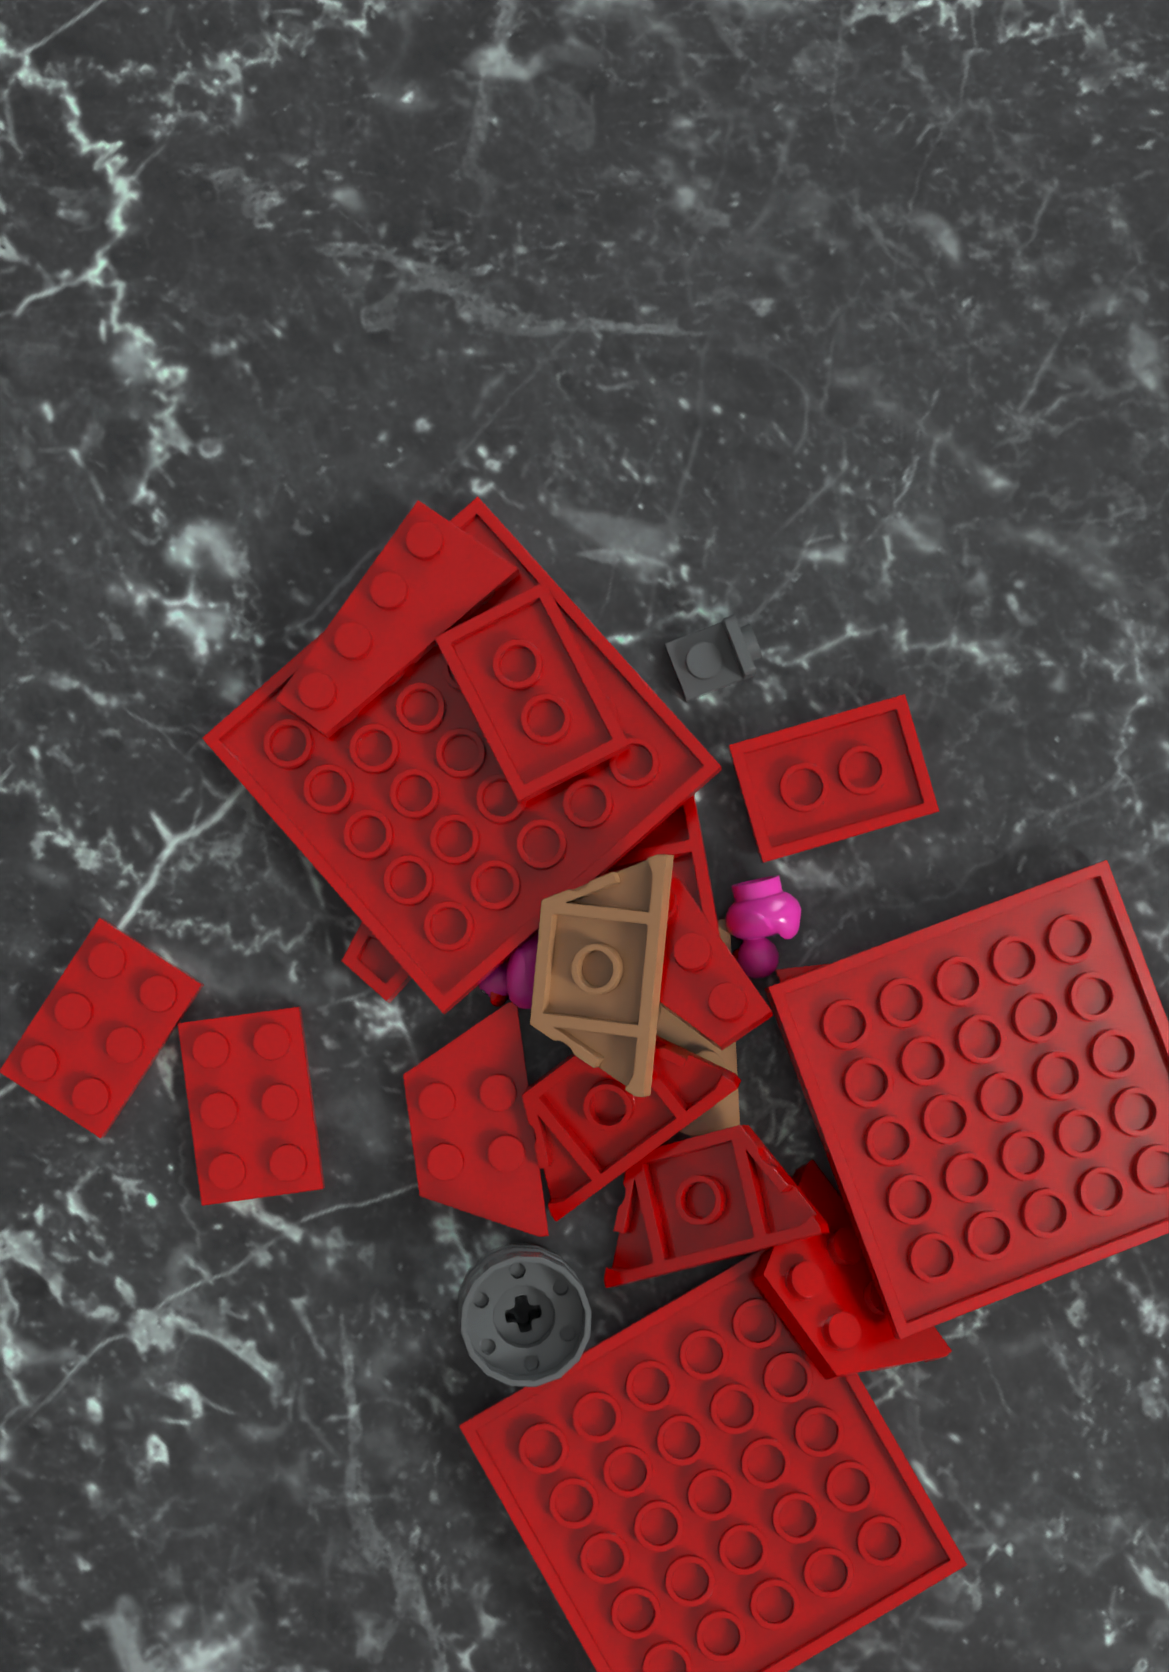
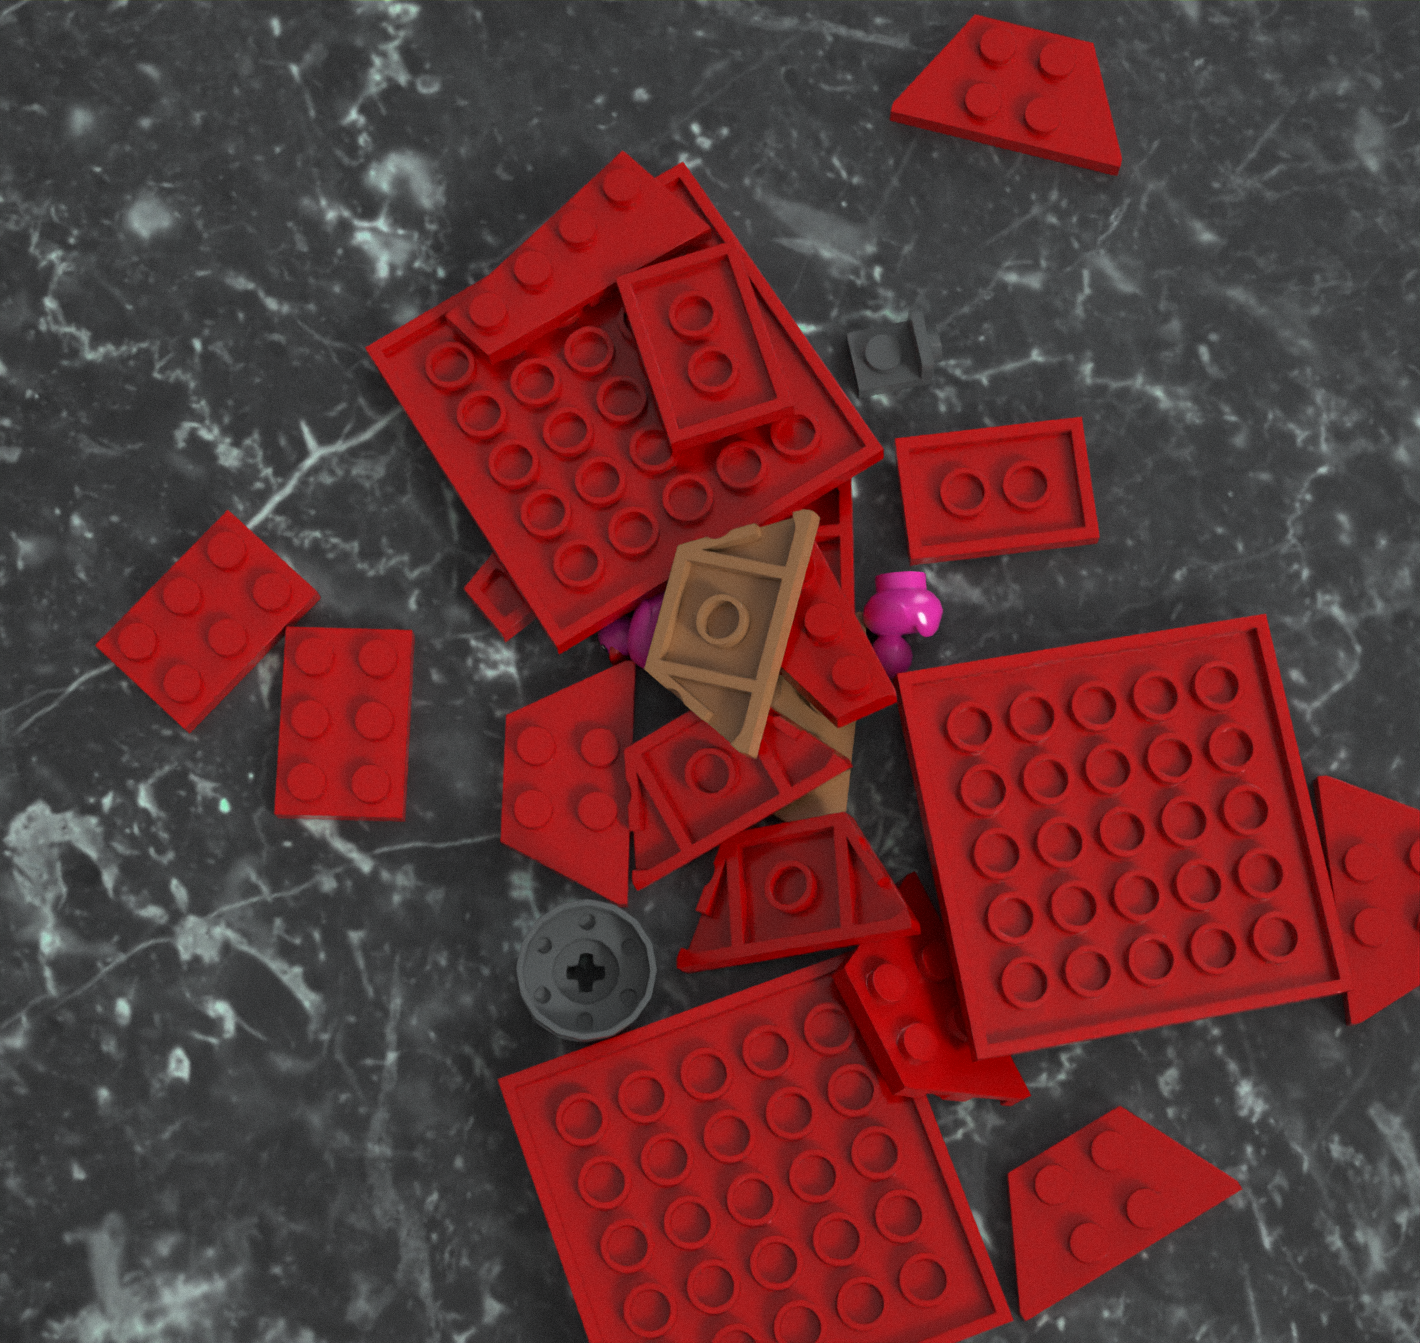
camera: 10 degrees right, 10 degrees down
none -> red wing [890,14,1122,176]
none -> red wing [1006,1106,1242,1322]

